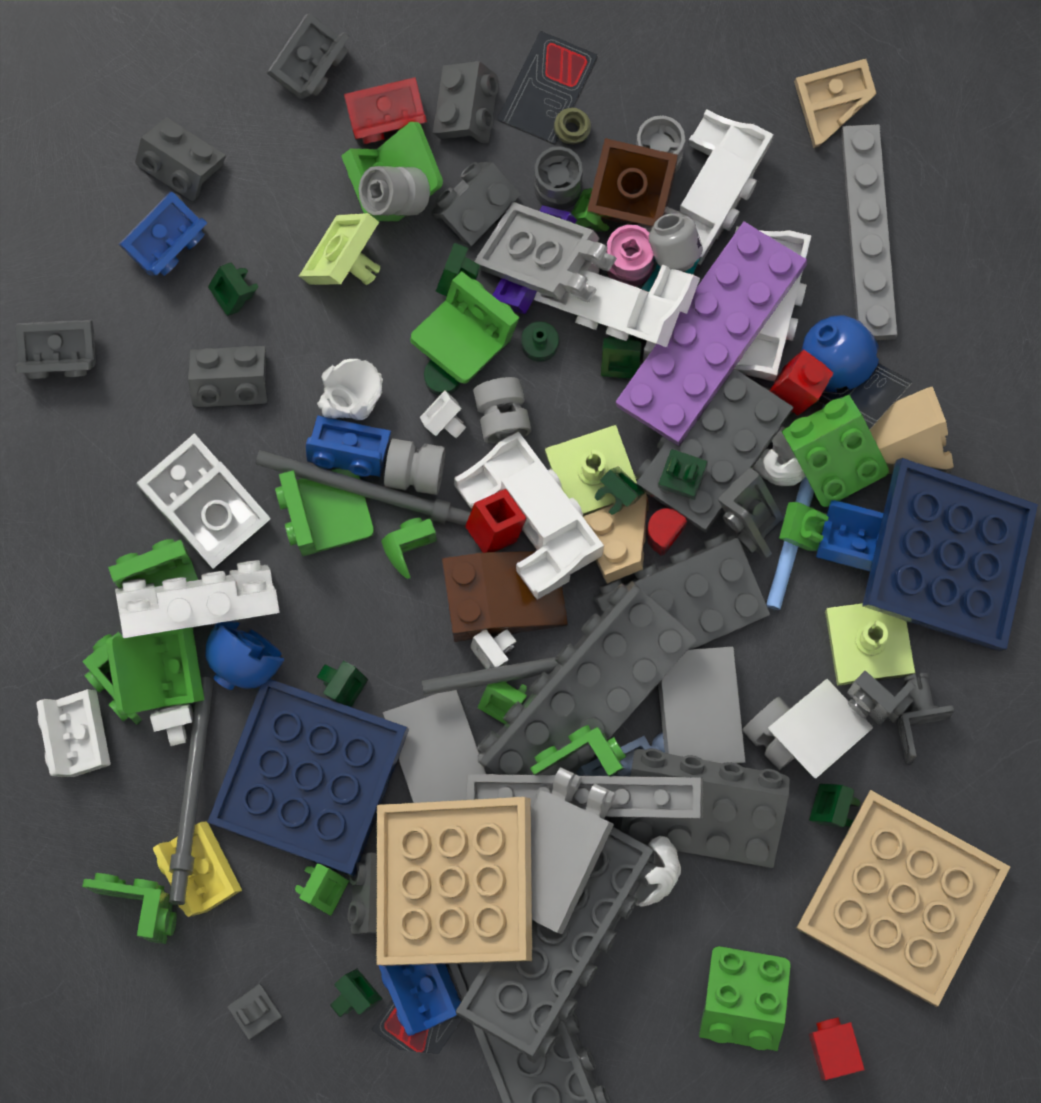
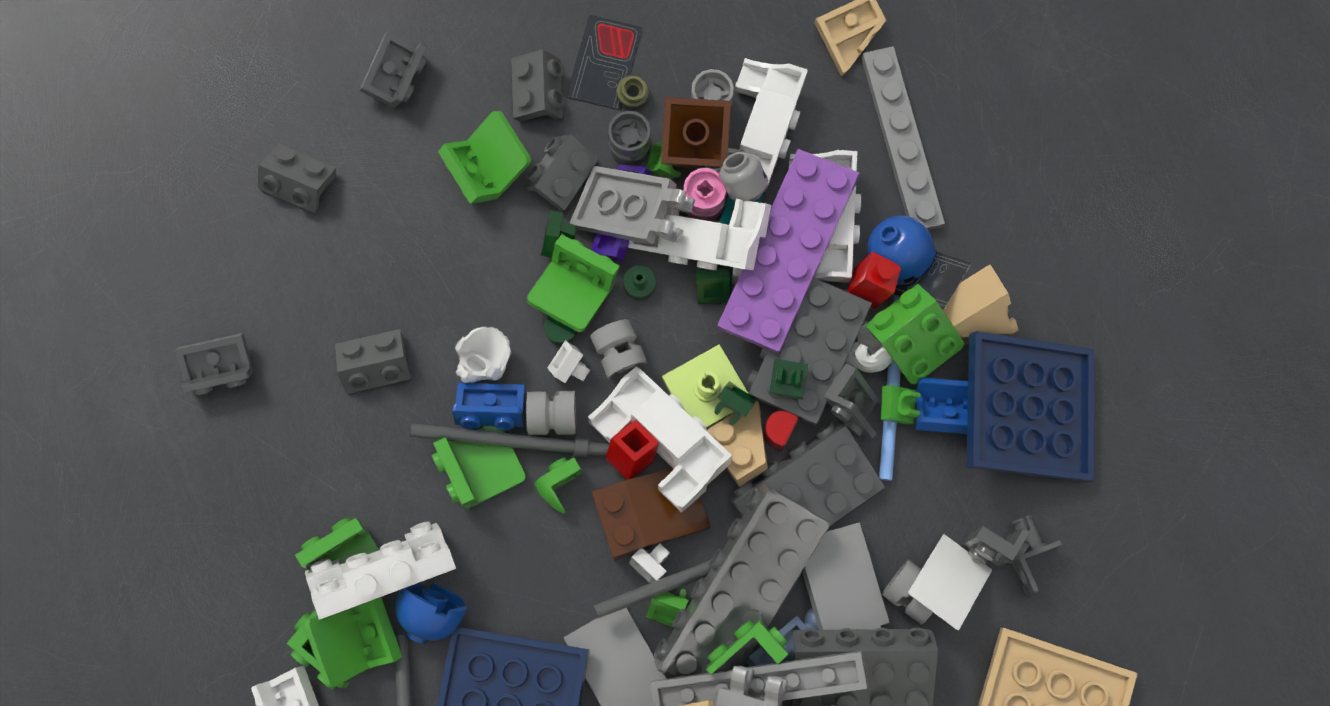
camera: 15 degrees left, 0 degrees up
blue bracket [118,192,207,276] -> none
white slope [136,433,271,569] -> none
white tile [150,703,194,746] -> none
dark green tile [208,262,259,316] -> none
yellowish green tile [299,213,380,285] -> none
dark green tile [317,660,368,707] -> none
red bracket [344,77,427,144] -> none
light grey wheel [359,166,430,216] -> none
dark green tile [809,783,861,827] -> none
yellowish green tile [825,603,915,686] -> none

